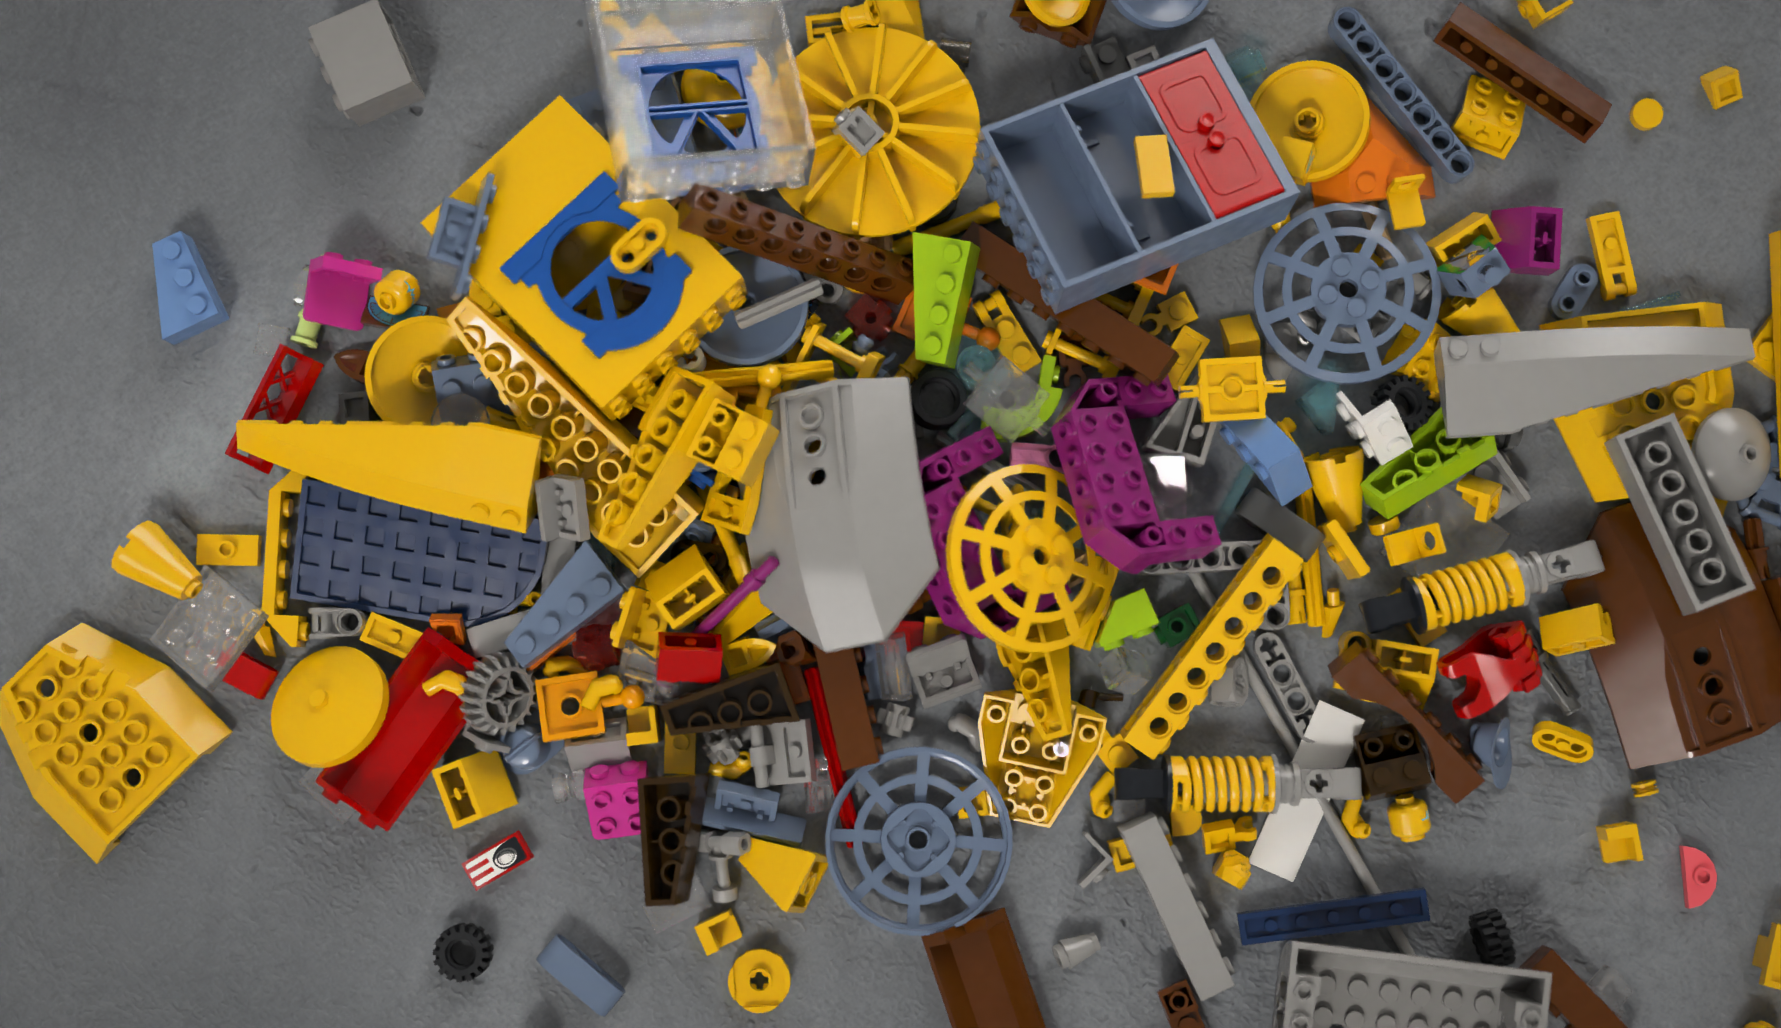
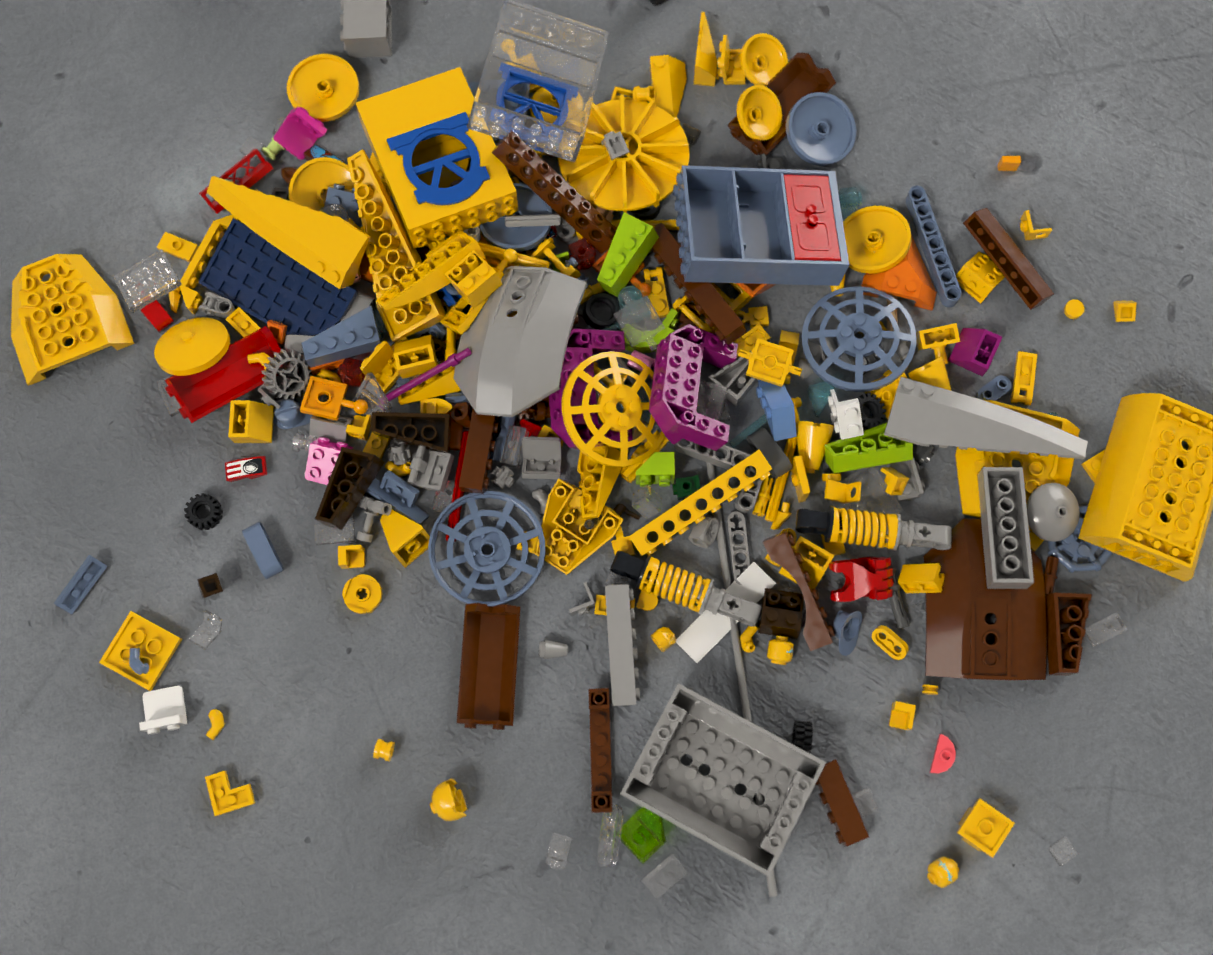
camera: 25 degrees right, 10 degrees down
yellow cone [111,520,203,600] -> none
medium blue wedge [152,231,230,345] -> none
yellow head [374,270,421,315] -> none
sand blue bracket [426,173,497,300] -> none
light grey bracket [535,473,591,542] -> none
yellow arm [580,674,623,711] -> none
yellow plate [610,217,668,274] -> none
red brick [656,632,723,684] -> none
yellow arm [1089,771,1114,819] -> none
yellow tile [1133,135,1175,199] -> none
yellow plate [1201,816,1257,855] -> none
dark blue plate [1236,888,1431,946] -> none
yellow brick [1278,135,1317,186] -> none
yellow bracket [1386,173,1426,230] -> none
sand blue torso [1436,234,1511,298] -> none
none -> yellow dish [287,54,359,122]

